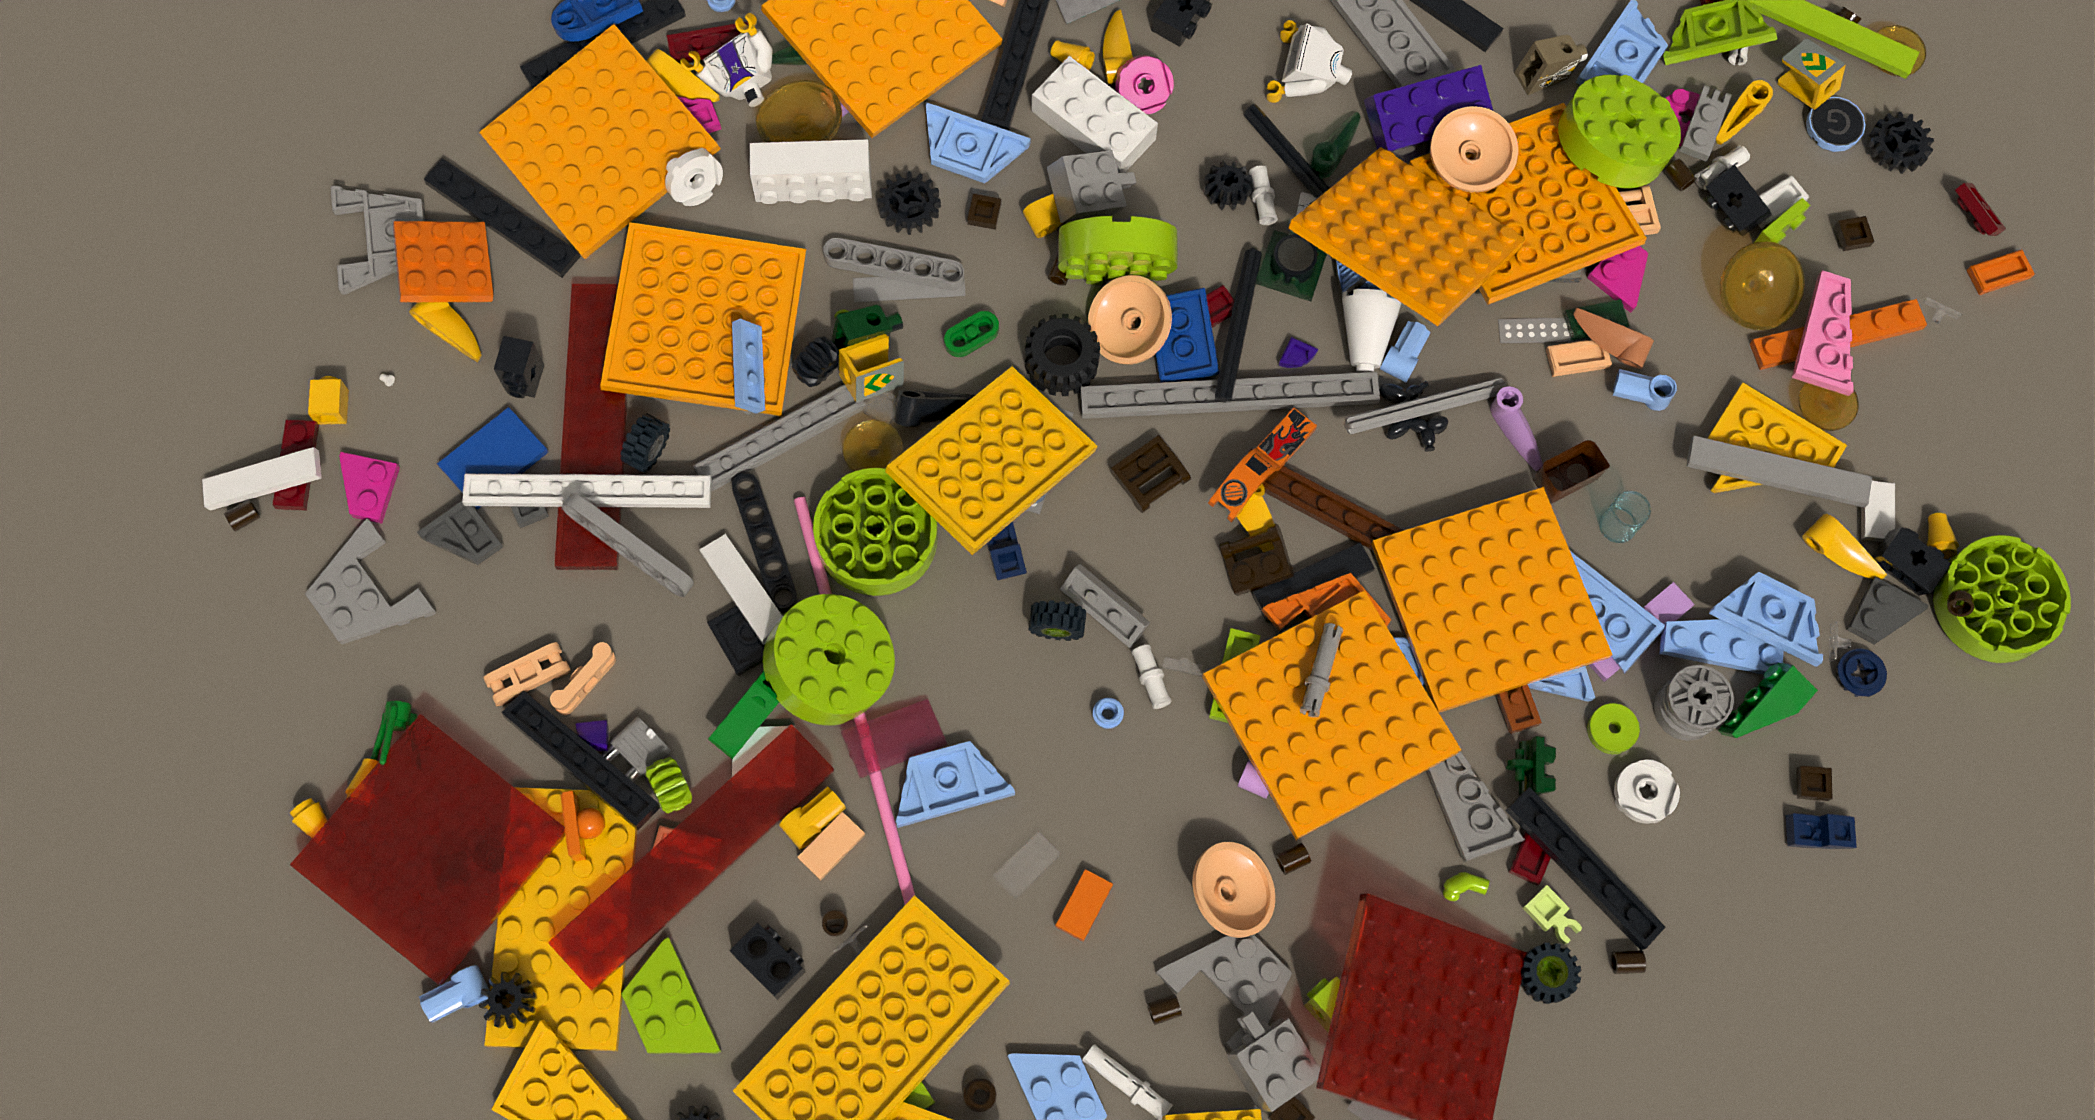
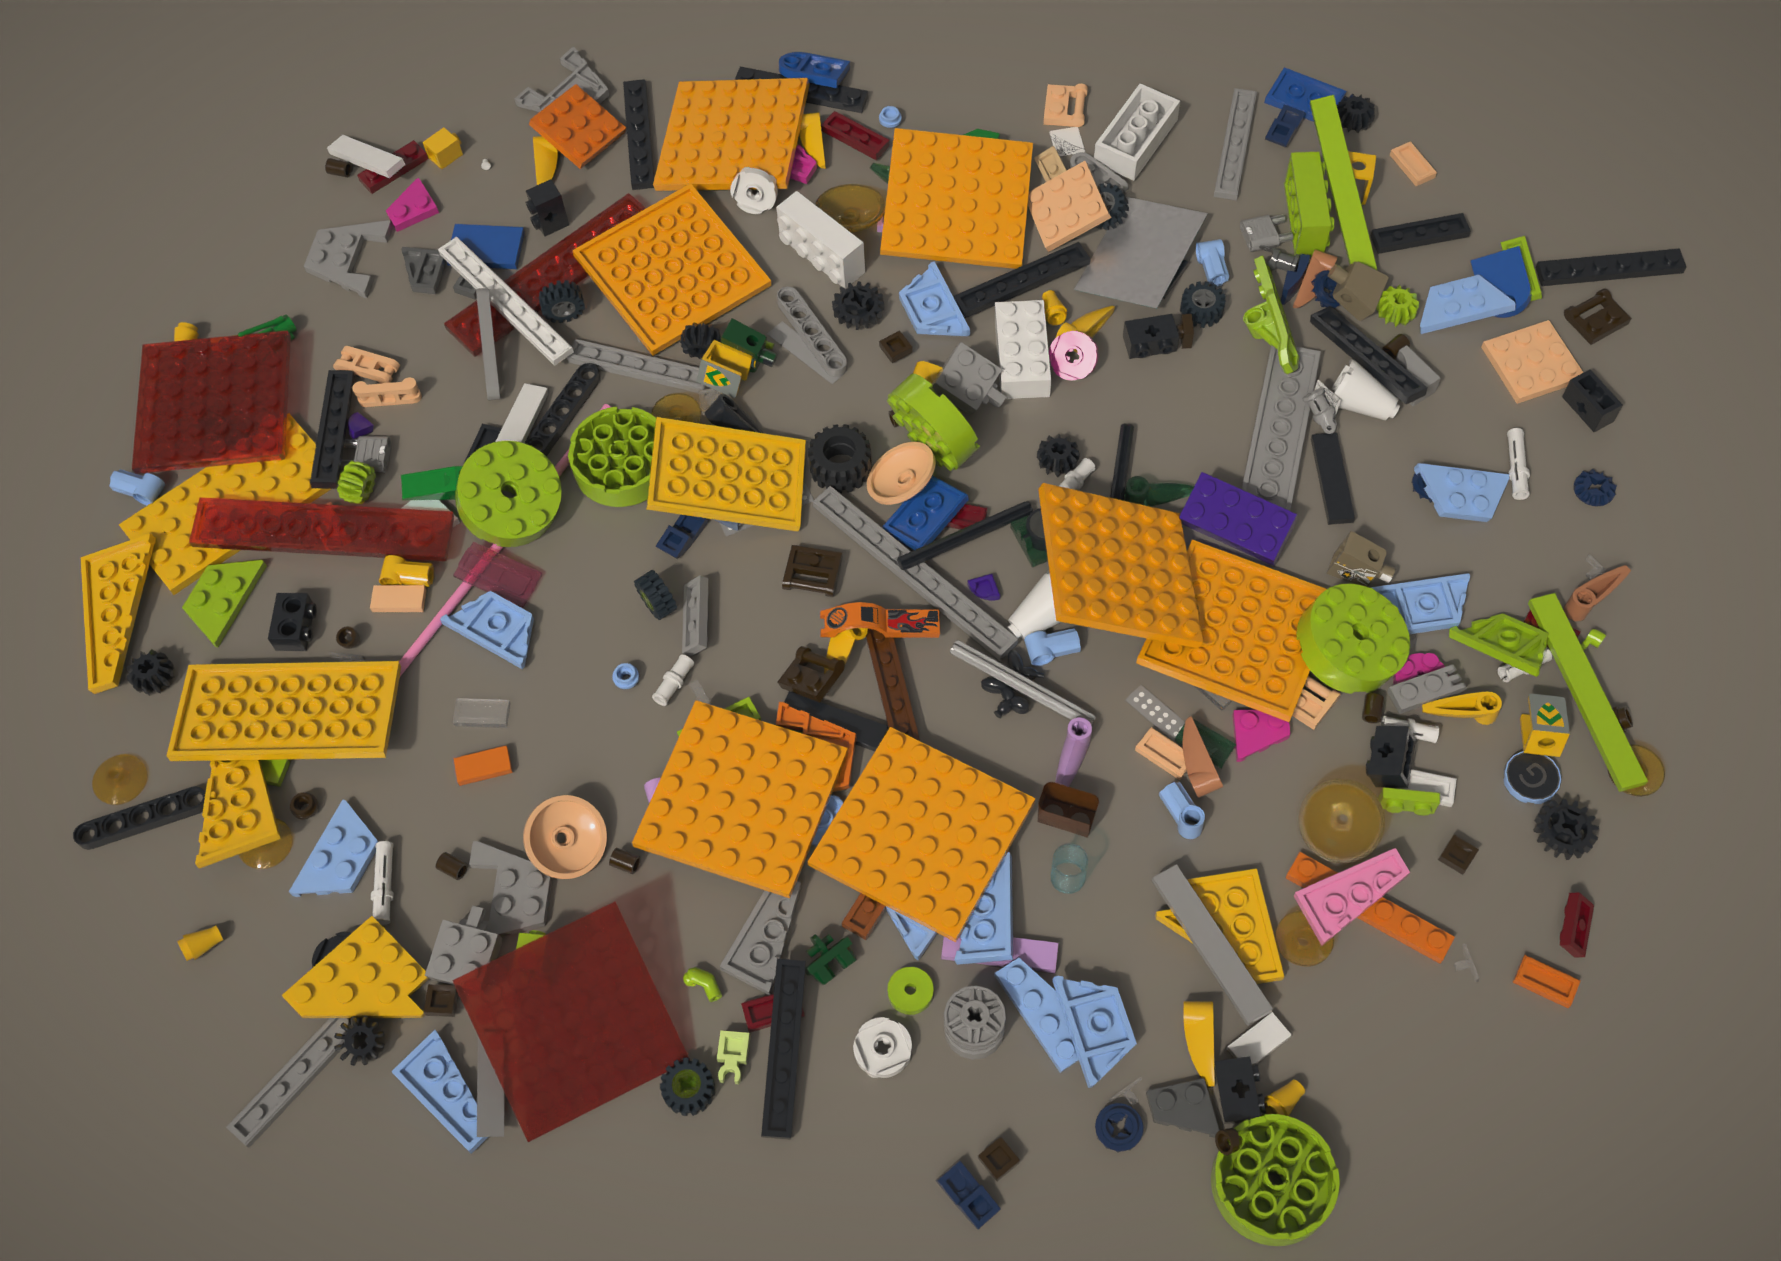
camera: 55 degrees right, 10 degrees down
black gear [479,972,537,1029] -> none
orange tile [560,791,605,861] -> none
white torso [680,13,773,107] -> none
light blue plate [732,318,765,414] -> none
green plate [944,311,999,357] -> none
white torso [1266,20,1352,103] -> none
light grey pin [1299,623,1343,717] -> none
light nougat dish [1430,106,1518,192] -> none
dark brown hinge [1611,950,1646,974] -> none
green slope [1718,662,1818,738] -> none

